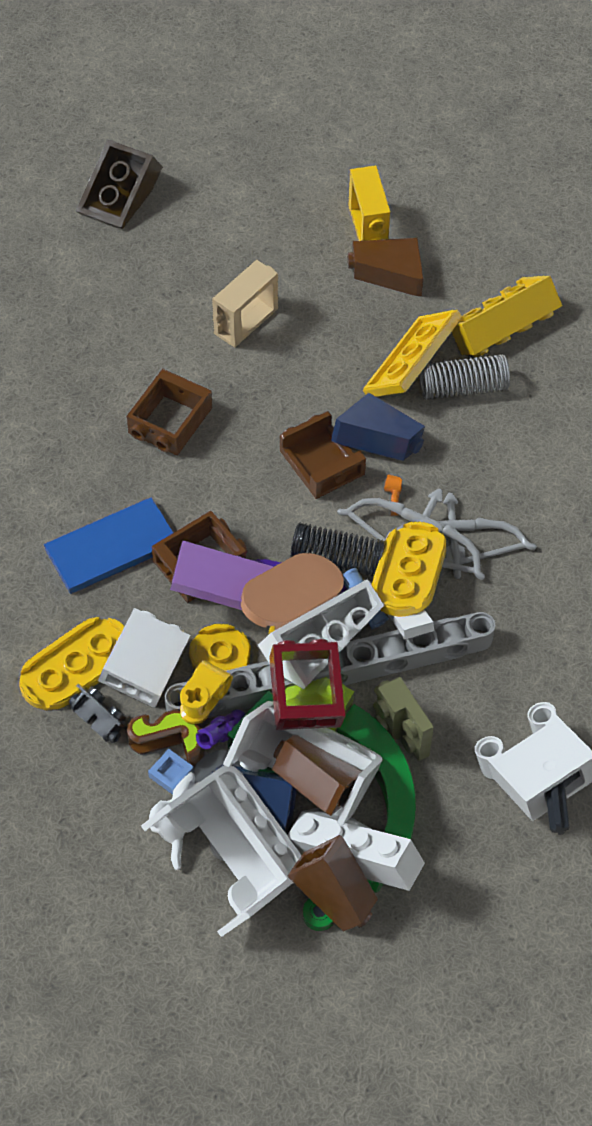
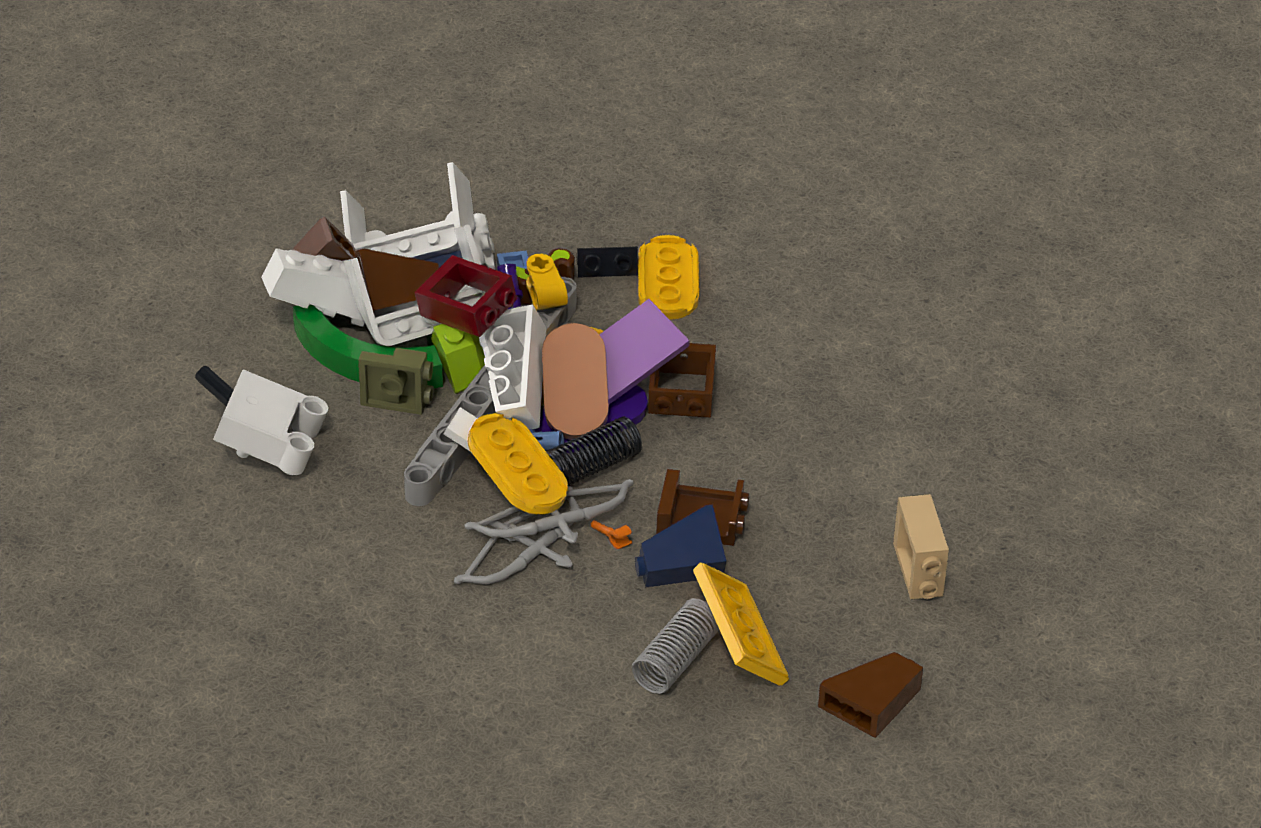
camera: 130 degrees right, 15 degrees down
blue tile [44,497,173,594] -> none
dark brown slope [76,139,163,229] -> none
white brick [98,608,190,708] -> none
reddish brown window [126,368,213,456] -> none
yellow window [349,165,390,241] -> none
yellow wedge [452,276,562,357] -> none

